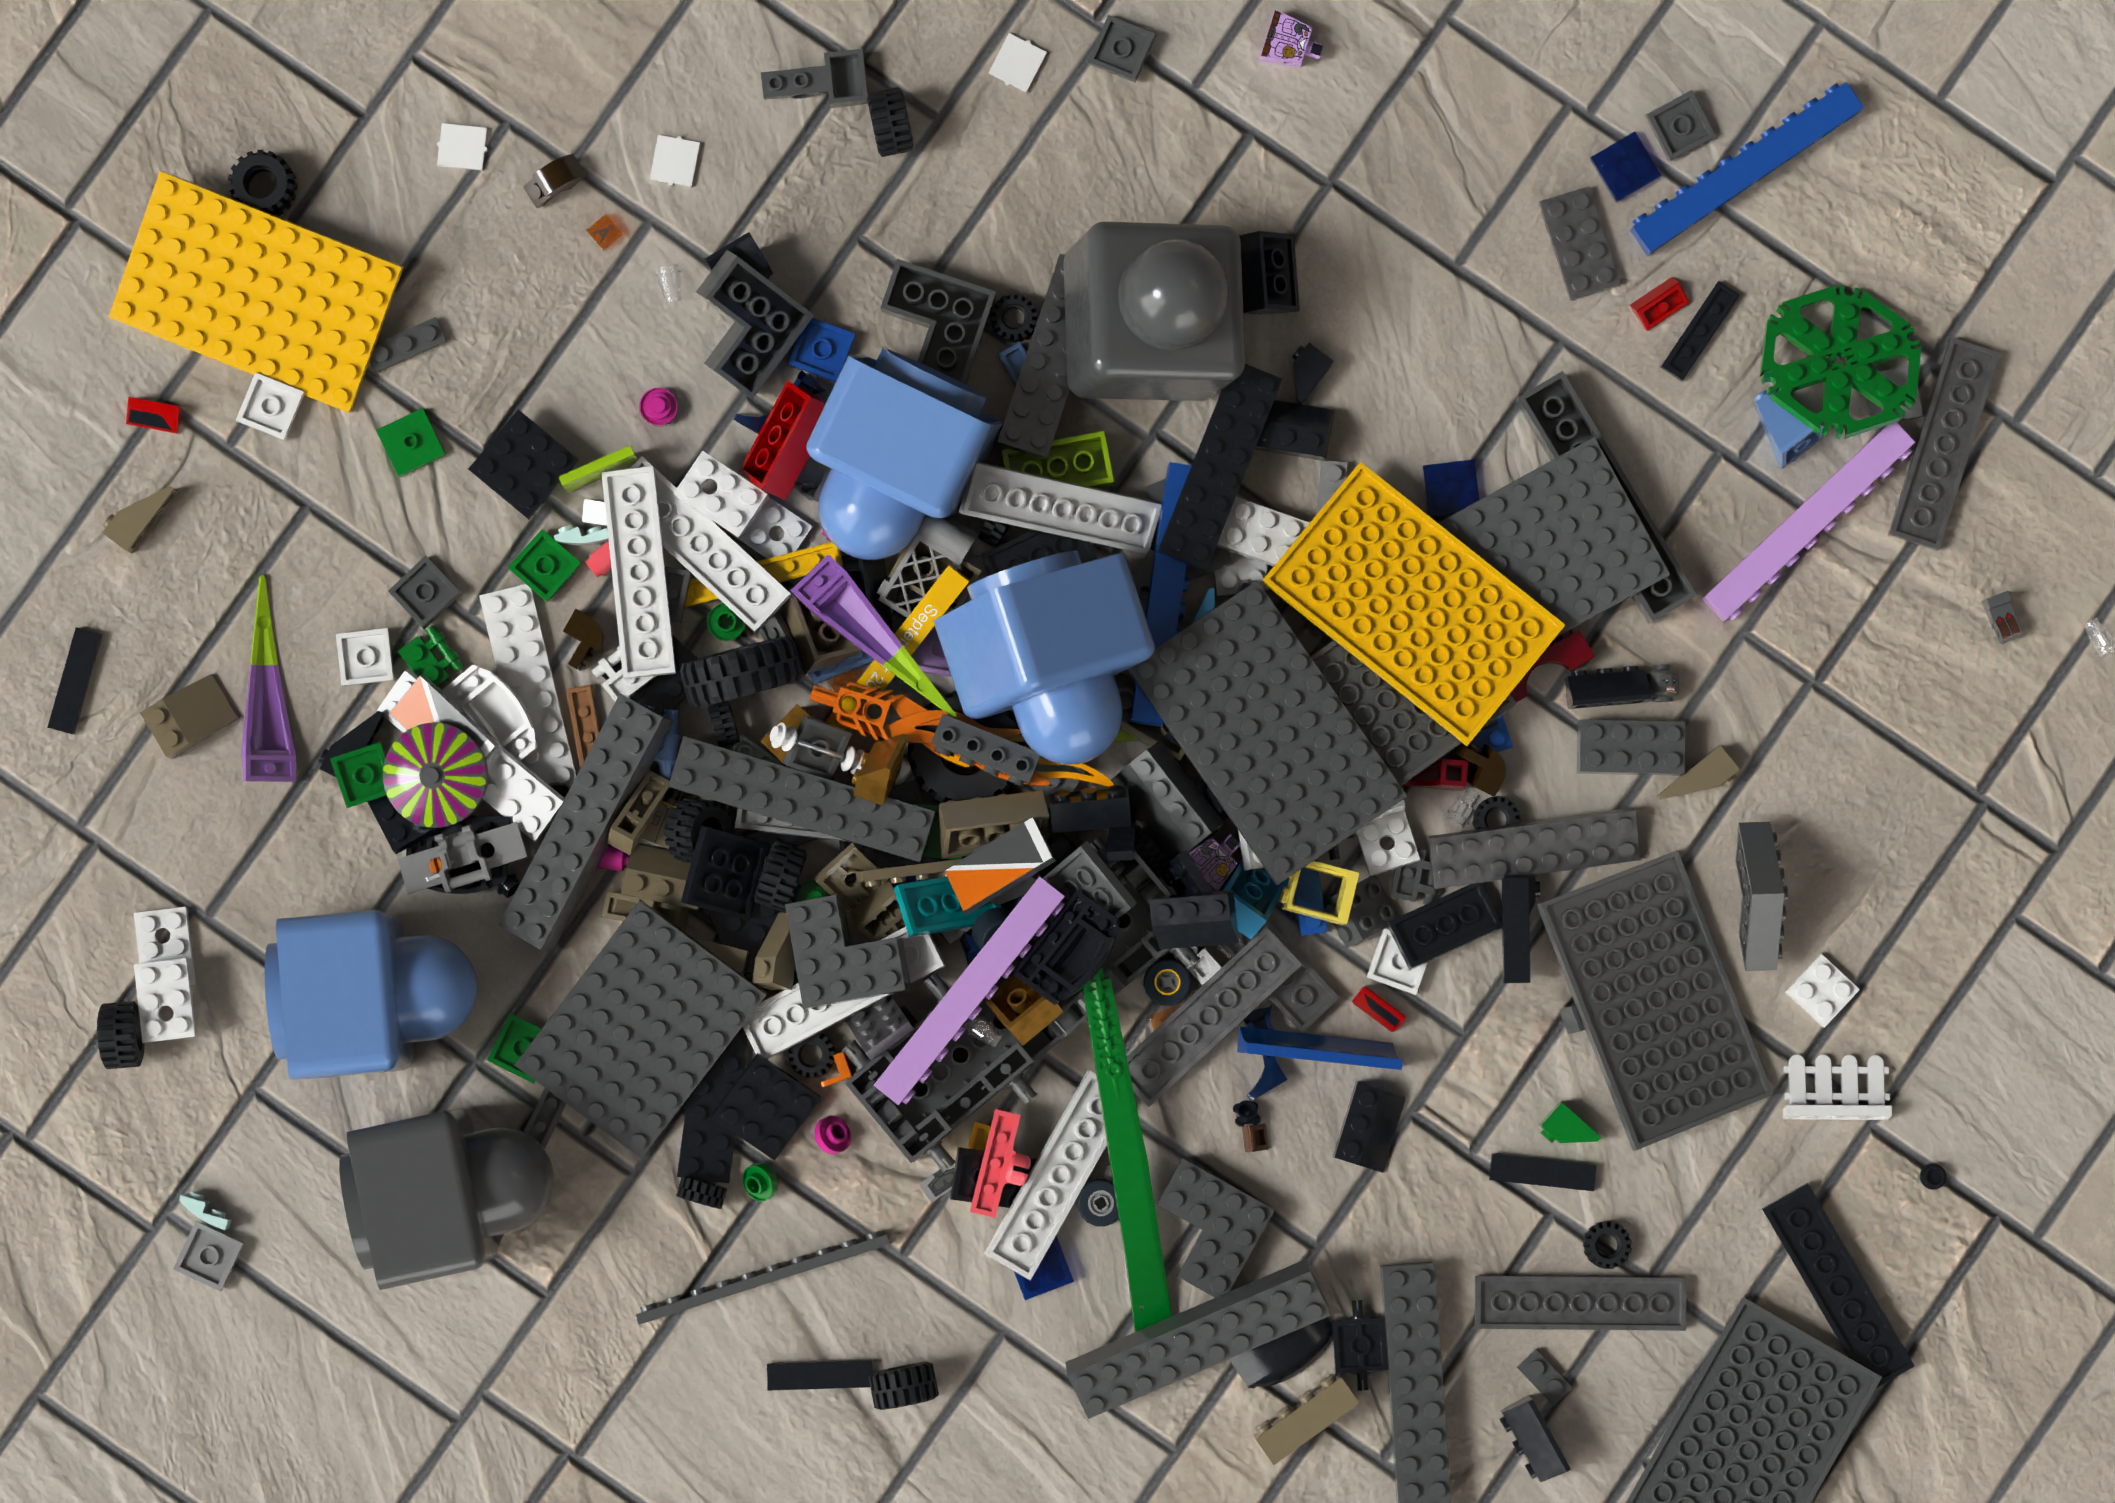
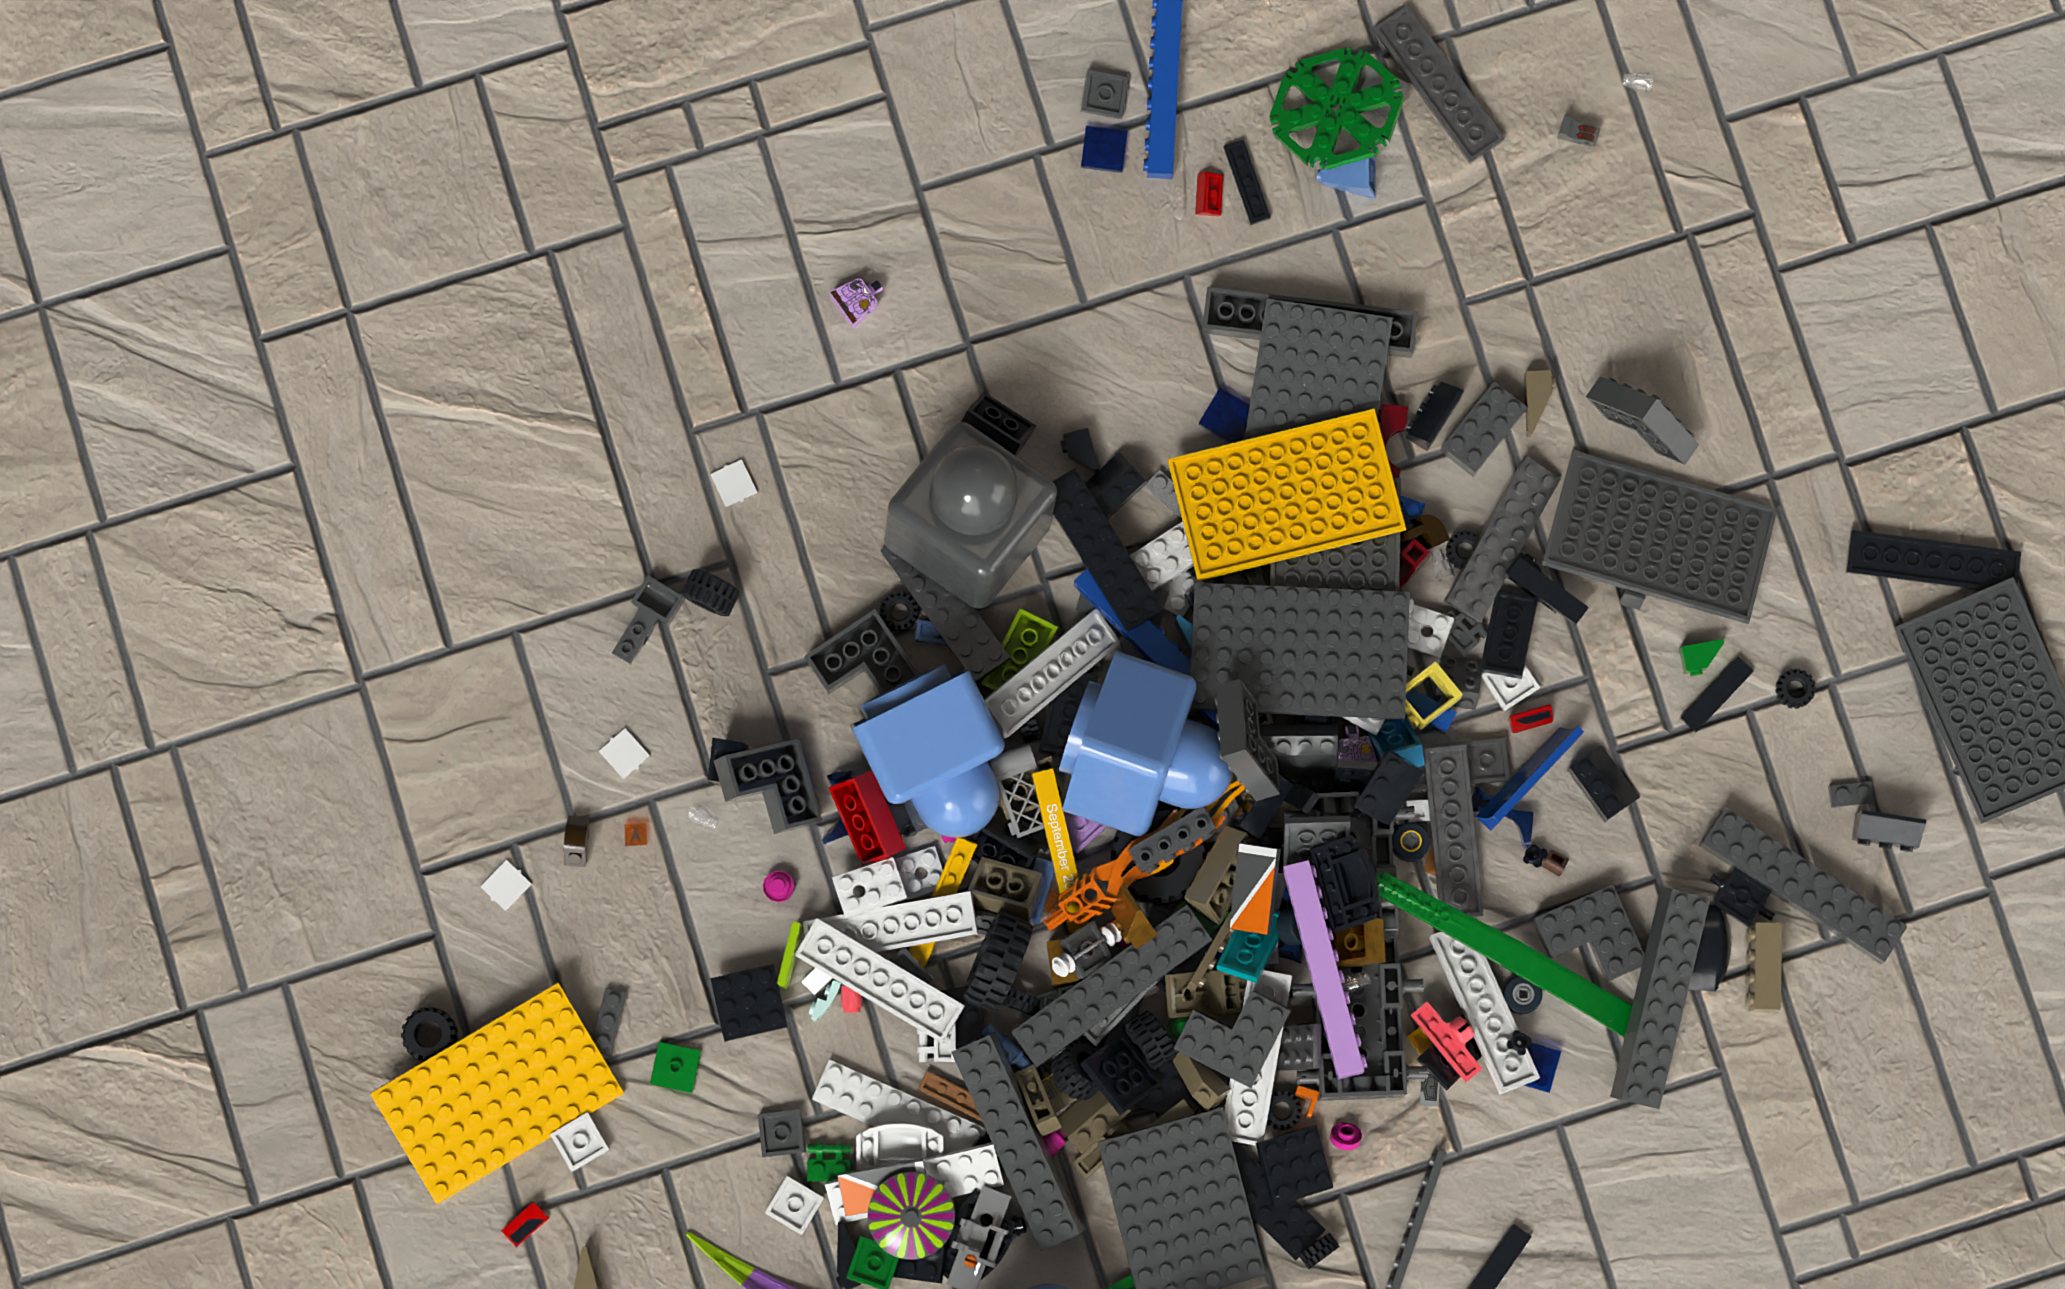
camera: 50 degrees left, 5 degrees down
green plate [508,529,582,603] -> none
dark brown brick [563,609,605,671] -> none
green plate [707,603,746,642] -> none
green plate [742,1162,778,1202] -> none
blue plate [788,318,856,383] -> none
medium lavender plate [791,554,957,719] -> none
black tyre [868,1362,939,1410] -> none
dark grey plate [1087,15,1156,83] -> none
flat silver plate [1475,1276,1686,1331] -> none
flat silver plate [1539,186,1621,301] -> none
dark grey head [1646,664,1679,702] -> none
lavender brick [1702,422,1915,622] -> none
white fence [1783,1055,1892,1120] -> none
white plate [1785,954,1860,1028] -> none
black plate [1920,1163,1946,1190] -> none
none -> dark grey brick [1214,679,1280,801]
none -> black plate [1506,1030,1532,1056]

